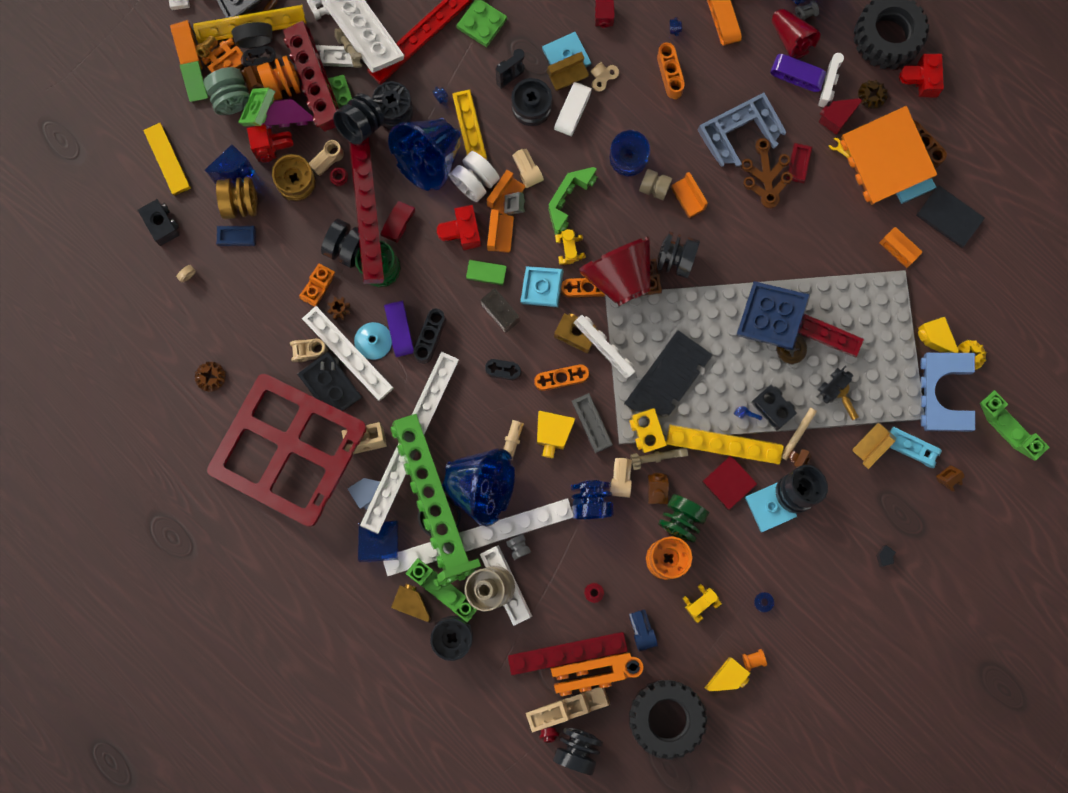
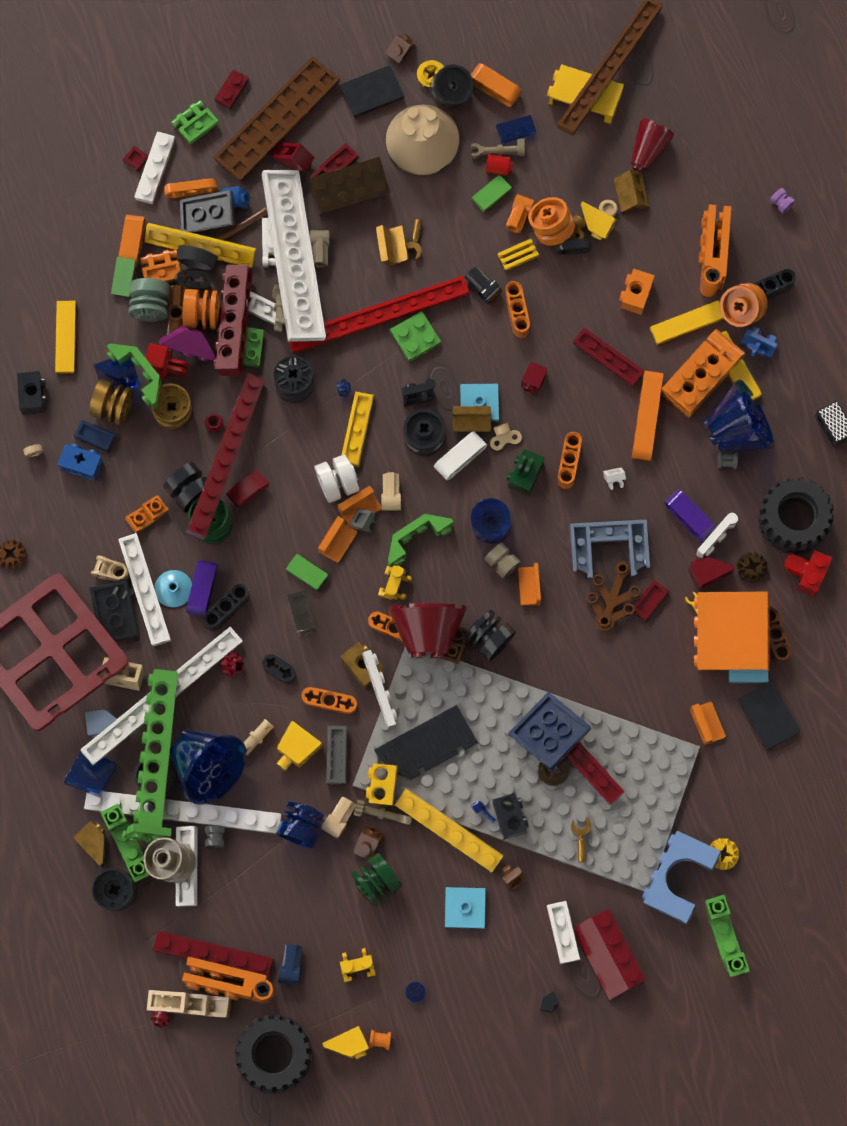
camera: 25 degrees right, 5 degrees down
pearl gold pin [196,36,218,58] -> none
bright green plate [238,88,275,126] -> none
tan piece [309,140,344,176] -> none
reddish brown gear [327,297,351,320] -> none
black wheel [333,93,384,145] -> none
clear blue cone [388,117,461,191] -> none
red brick [437,205,481,250] -> none
medium azure plate [520,266,564,307] -> none
black wheel [553,727,603,775] -> none
dark red plate [584,583,604,603] -> none
orange wheel [646,536,692,580] -> none
clear blue plate [670,17,682,36] -> none
dark red tile [702,456,757,510] -> none
dark red cone [772,9,821,59] -> none
black wheel [775,465,828,514] -> none
tan bar [781,407,817,460] -> none
black hinge [816,366,853,404] -> none
pearl gold panel [853,423,896,469] -> none
medium azure plate [889,427,942,468] -> none
yellow slope [918,317,959,353] -> none
reddish brown tile [936,465,965,491] -> none
none -> blue brick [57,444,103,481]
none -> bright green slope [107,344,161,409]
none -> dark red gear [221,652,245,678]
none -> dark green brick [506,449,545,496]
none -> white plate [547,901,580,964]
none -> dark red slope [573,908,646,1000]
none -> white tile [603,467,626,490]

